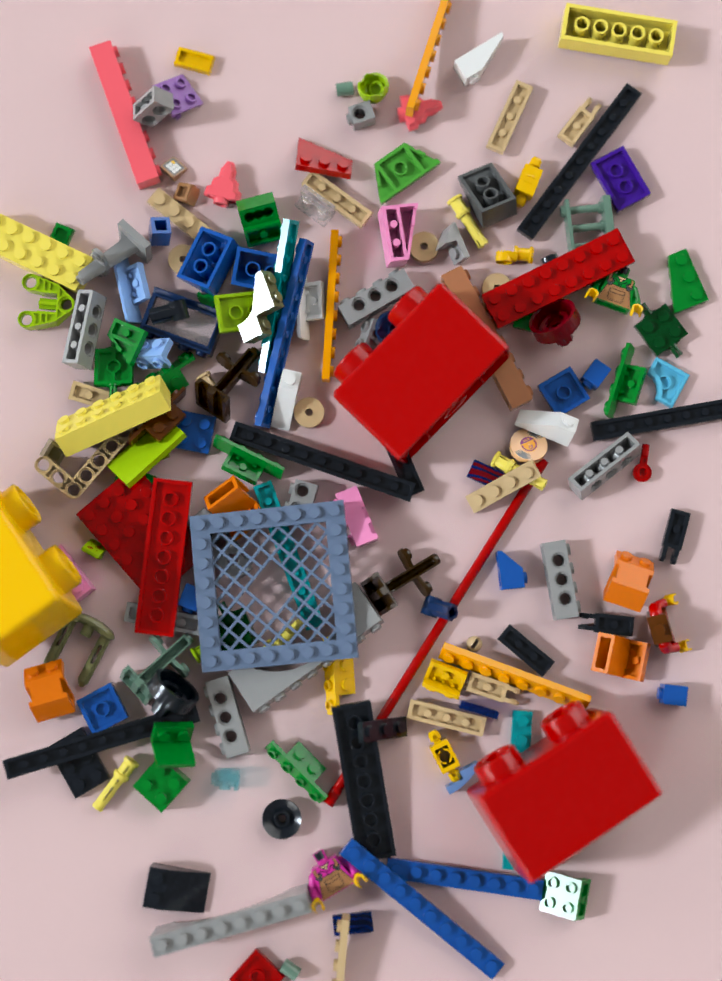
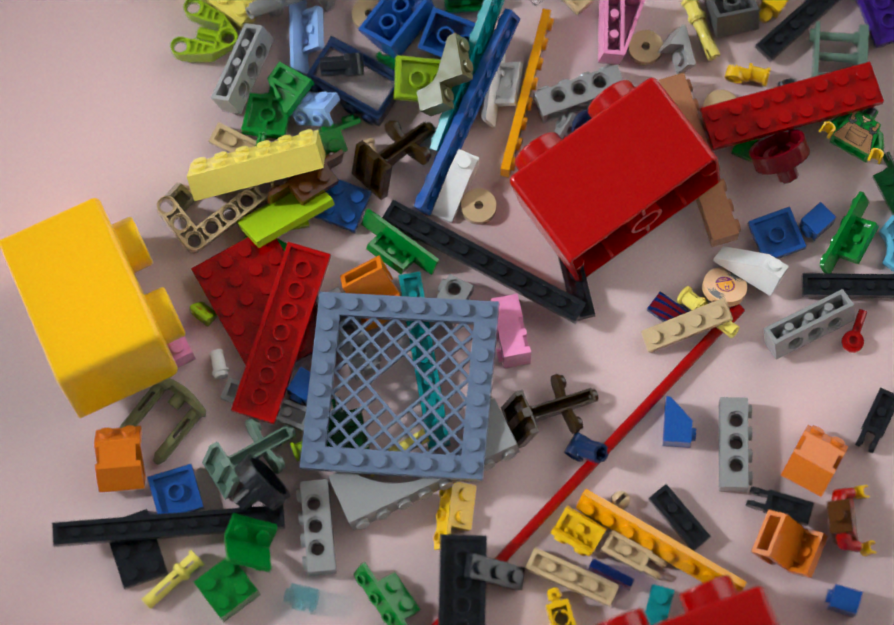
camera: 15 degrees right, 10 degrees down
none -> white pin [209,349,230,379]

